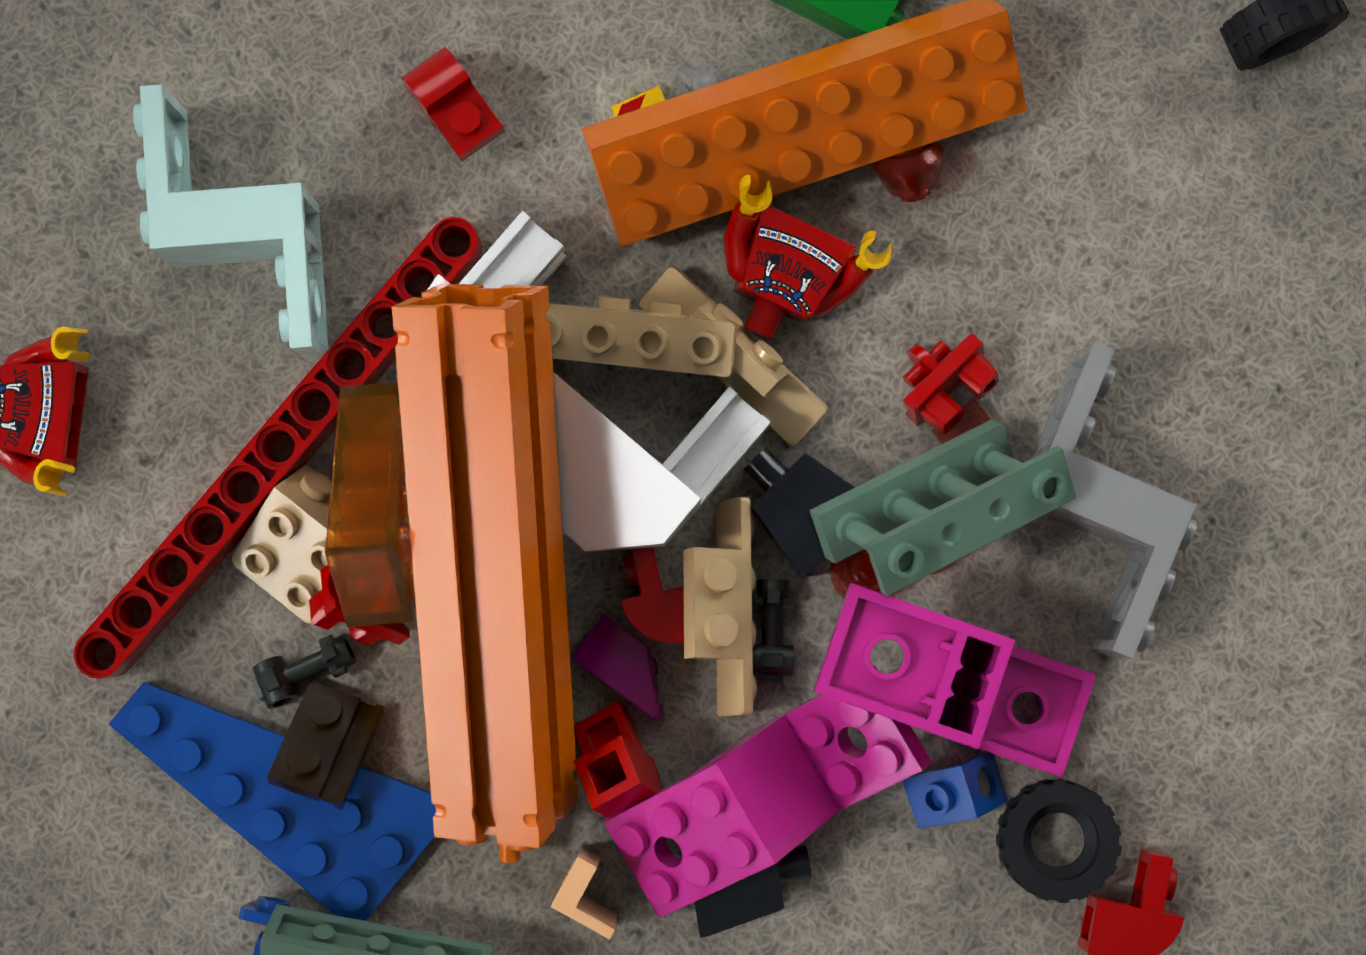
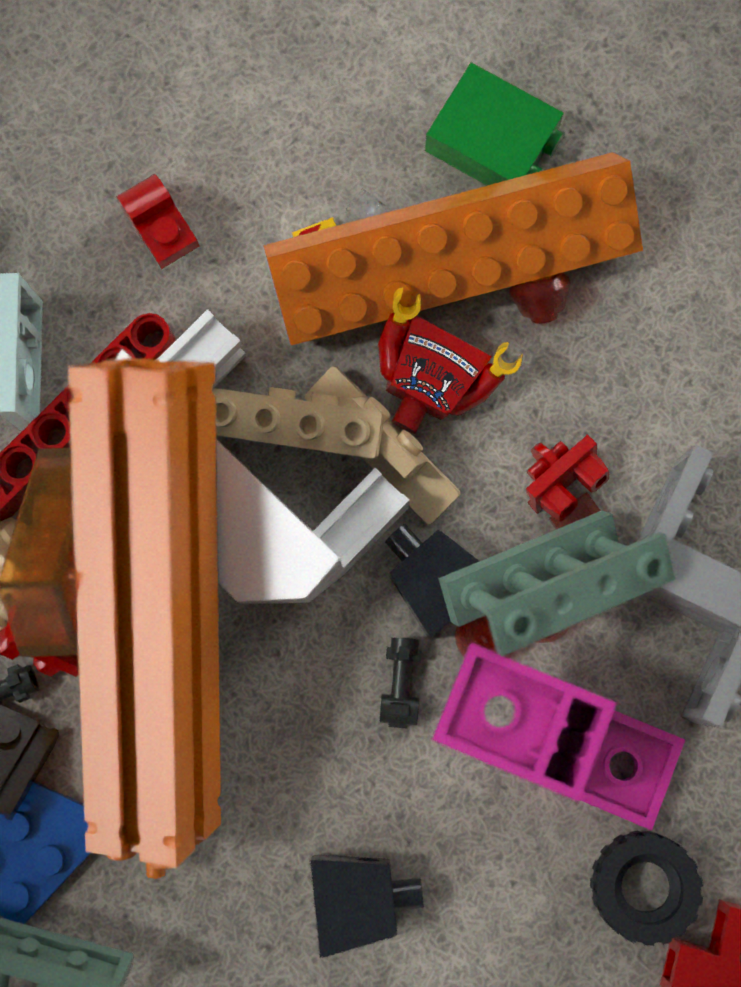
camera: 10 degrees right, 5 degrees down
light nougat panel [550,845,618,940] -> none
magenta slope [572,614,664,722] -> none
red brick [573,701,661,819] -> none
dark pink bracket [603,665,932,918] -> none
red brick [620,547,684,643] -> none
tan bracket [683,497,757,717] -> none
blue bracket [903,751,1007,829] -> none

